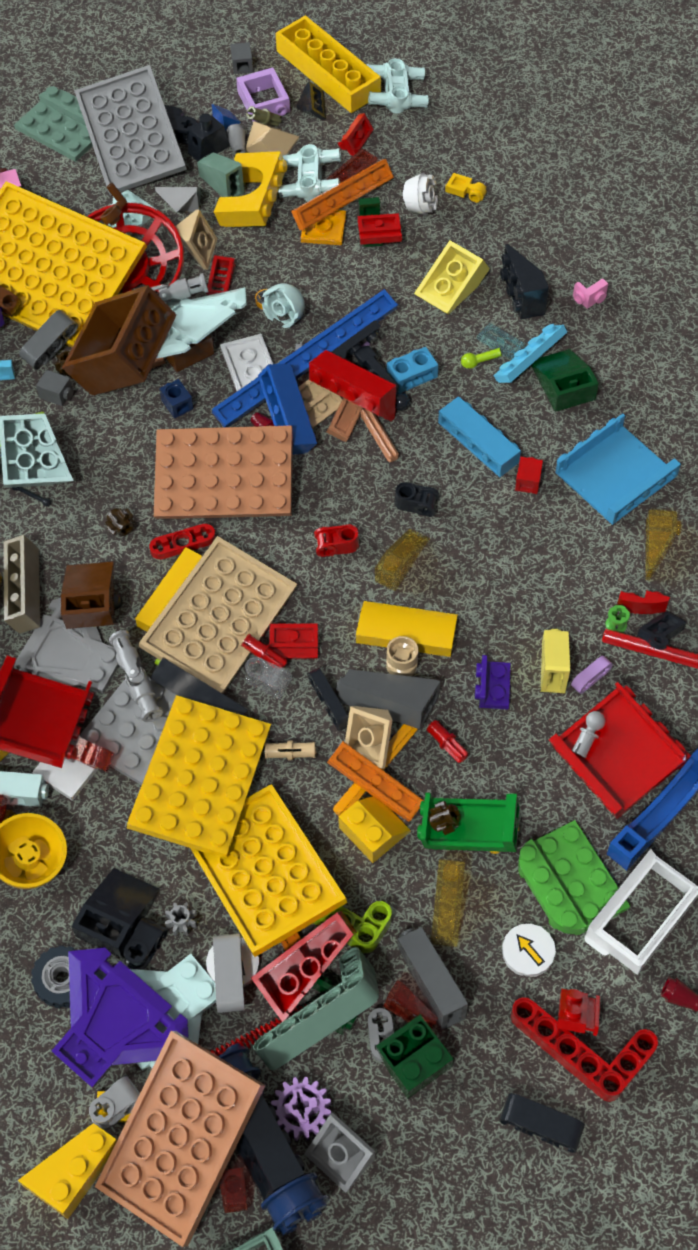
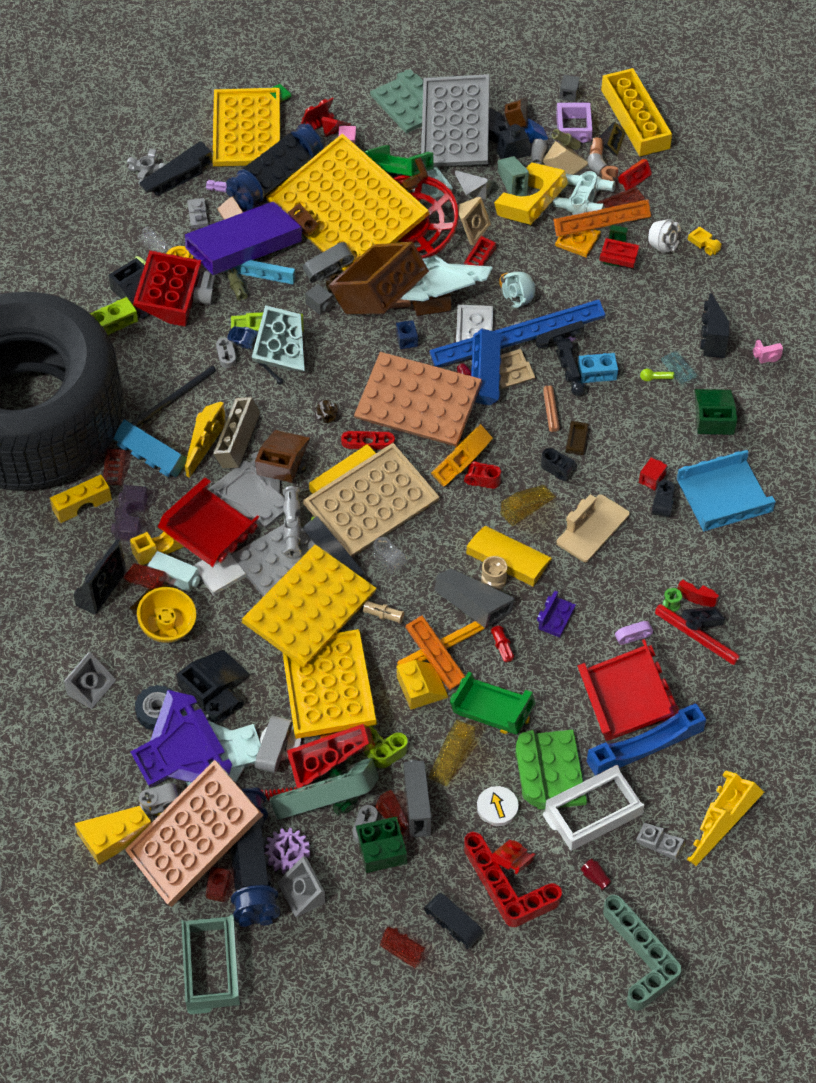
camera: 20 degrees right, 5 degrees down
clear red leg [71,737,115,772] -> none
light grey piece [151,273,208,303] -> none
light grey gear [165,902,197,936] -> none
red axle [241,633,287,672] -> none
red plate [269,623,318,659] -> none
black beam [307,668,348,731] -> none
red wedge [309,350,396,422] -> none
nougat tile [326,398,363,442] -> none
tan slope [345,706,392,769] -> none
light aqua piece [366,58,428,113] -> none
light yellow slope [414,241,490,315] -> none
dark brown gear [429,801,461,835] -> none
dark azure brick [438,396,521,477] -> none
medium azure plate [493,324,567,383] -> none
light yellow slope [541,629,570,693] -> none
light grey pin [572,711,606,758] -> none
clear yellow slope [645,510,681,580] -> none
none -> green panel [365,145,434,176]
none -> clear red plate [379,926,426,968]
none -> light orange slope [431,424,493,487]
none -> reddish brown slope [505,97,528,127]
none -> tan bracket [557,494,629,562]
none -> dark brown tile [565,421,589,455]
none -> piece [588,137,618,181]
none -> black piece [651,480,674,517]

